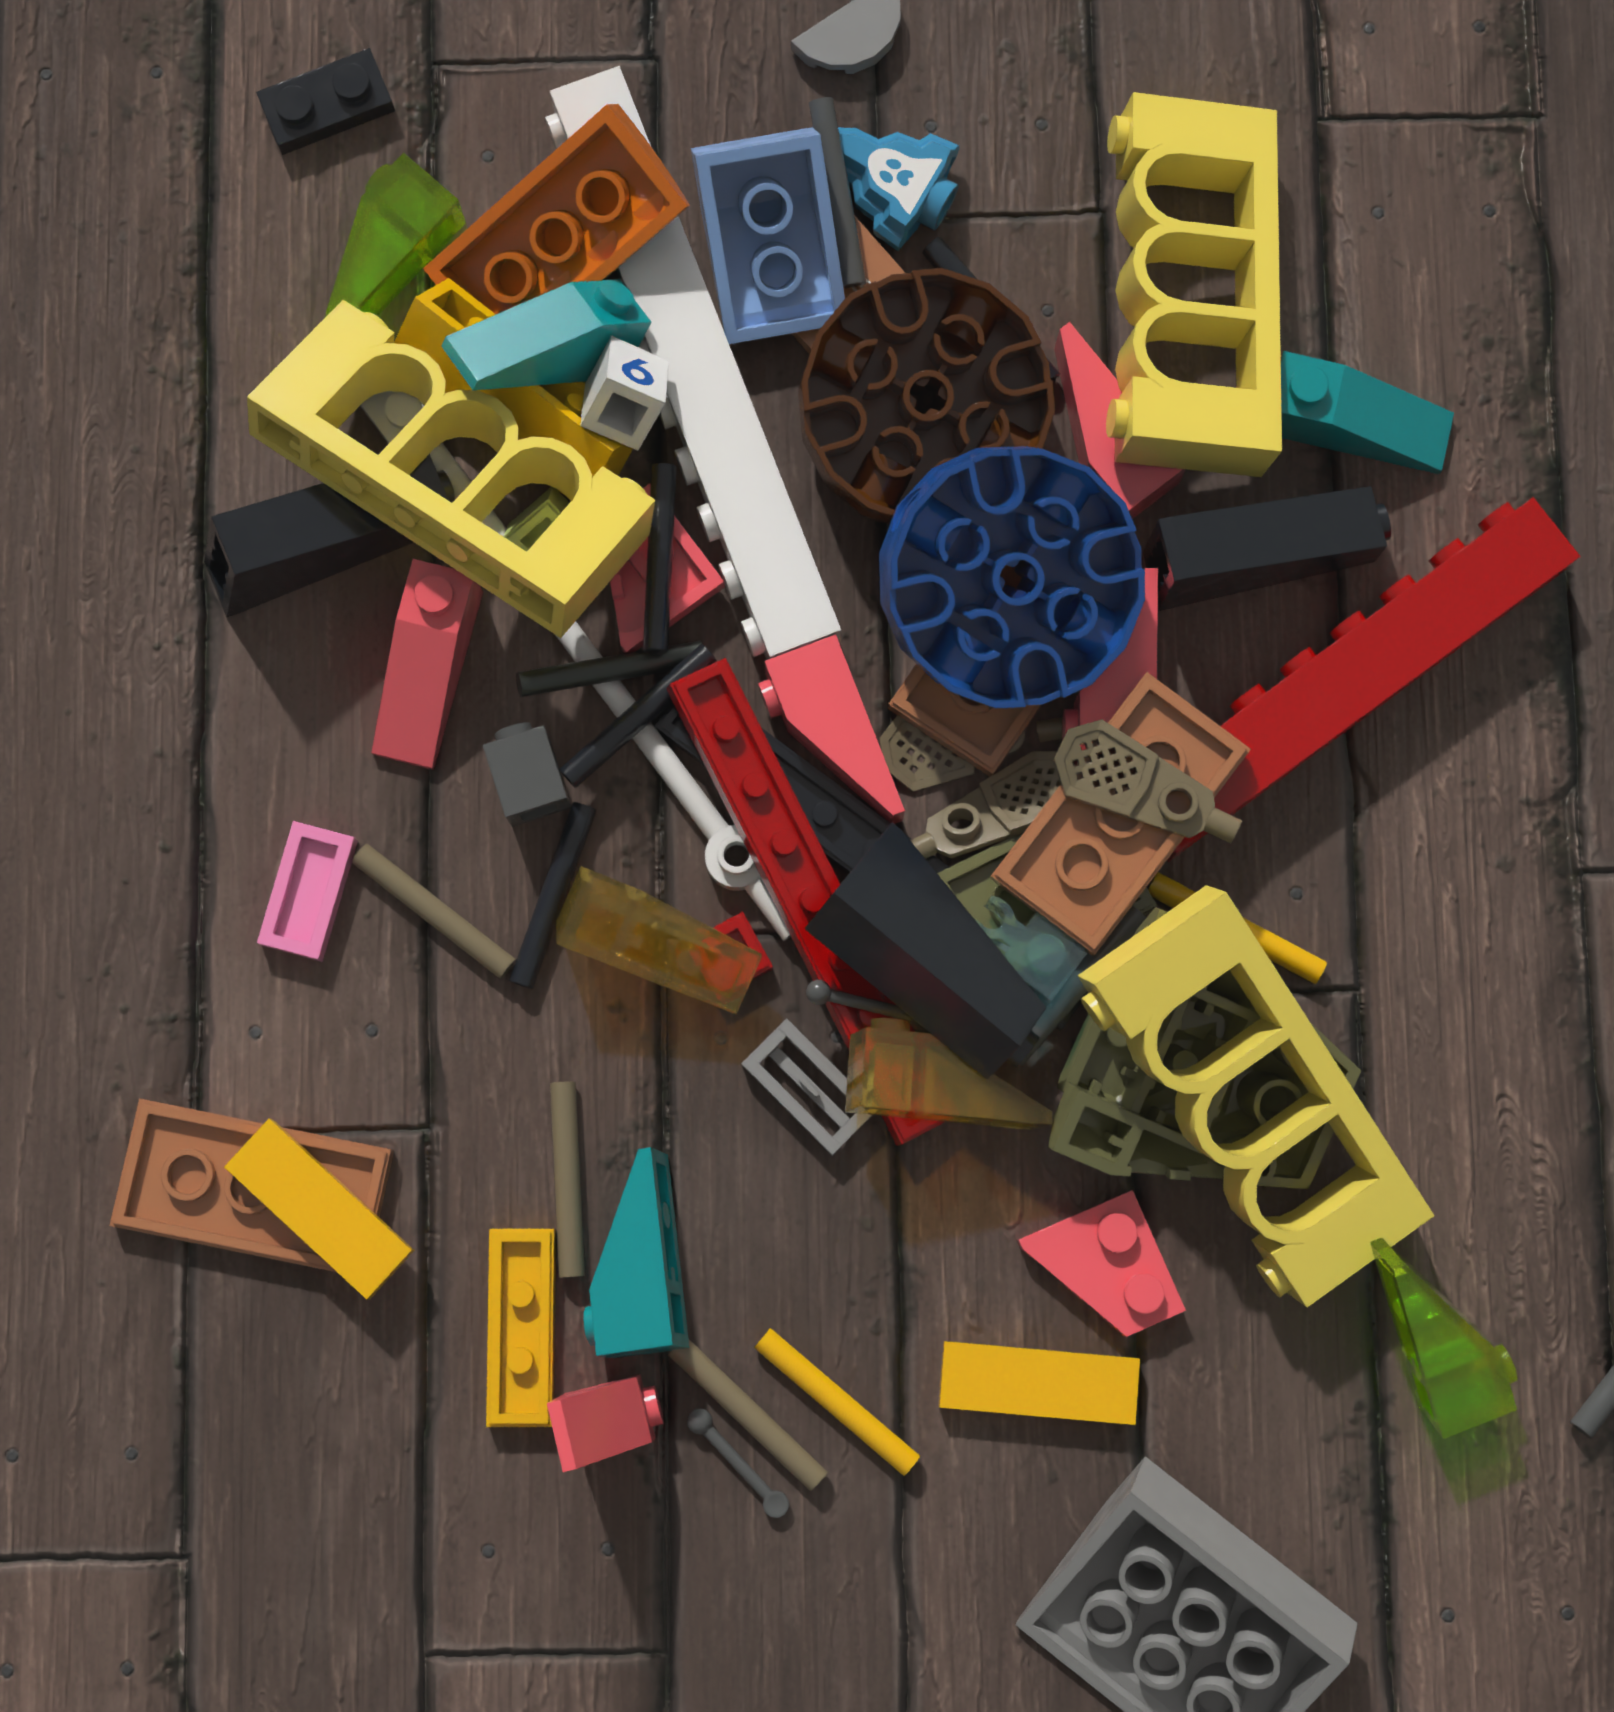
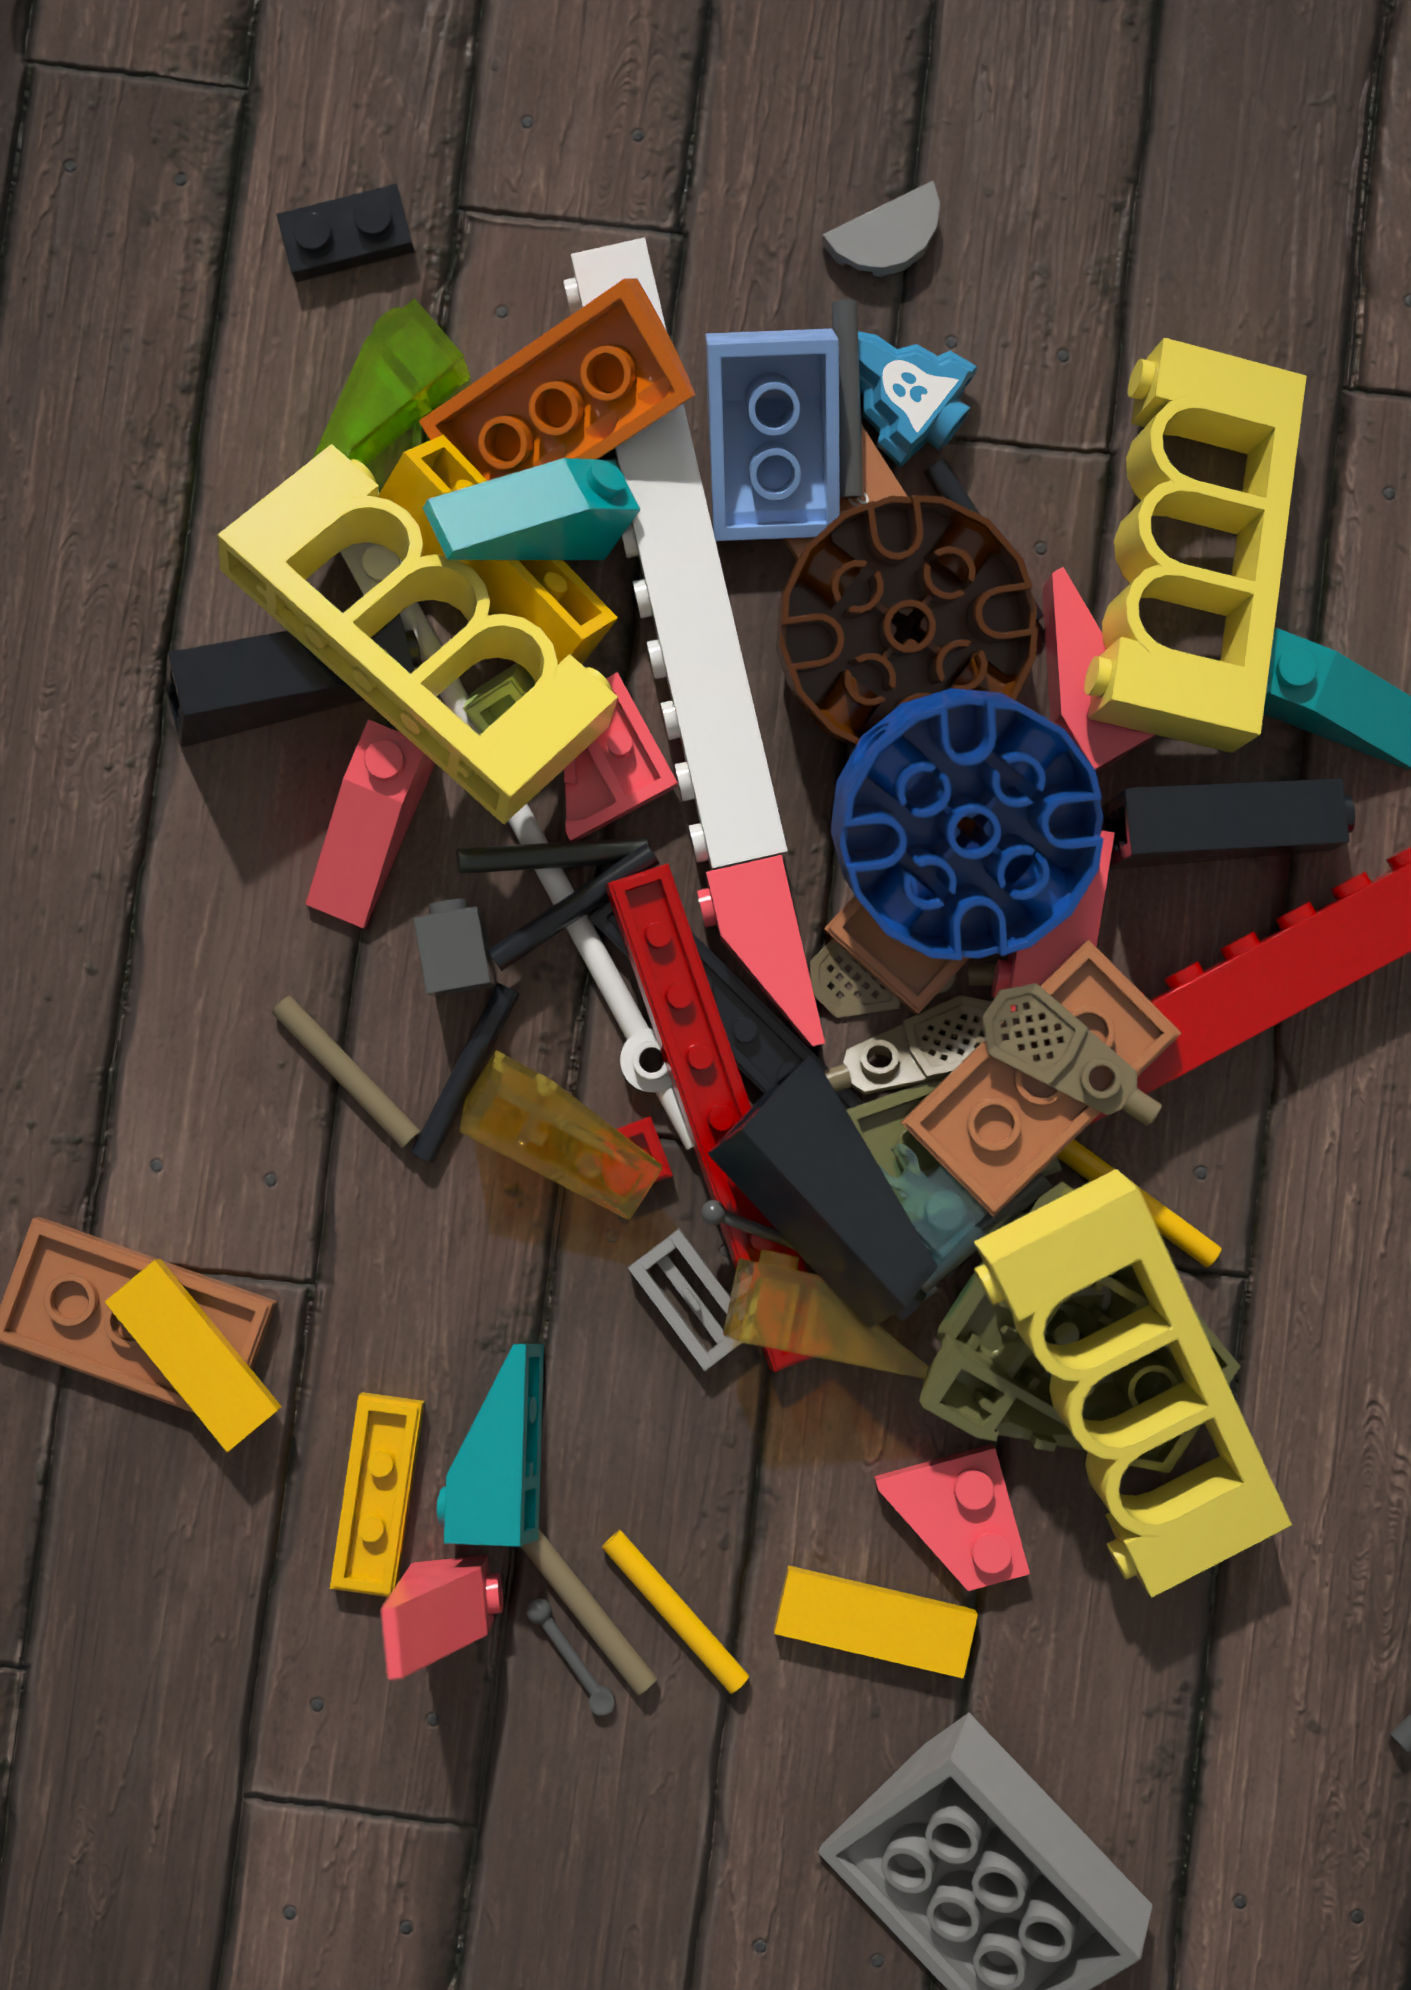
camera: 10 degrees right, 5 degrees up
bright pink tile [257,821,358,962] -> none
dark tan piece [550,1081,585,1278] -> none
white brick [580,336,669,451] -> none
black piece [643,463,677,654] -> none
clear neon green slope [1370,1238,1518,1439] -> none

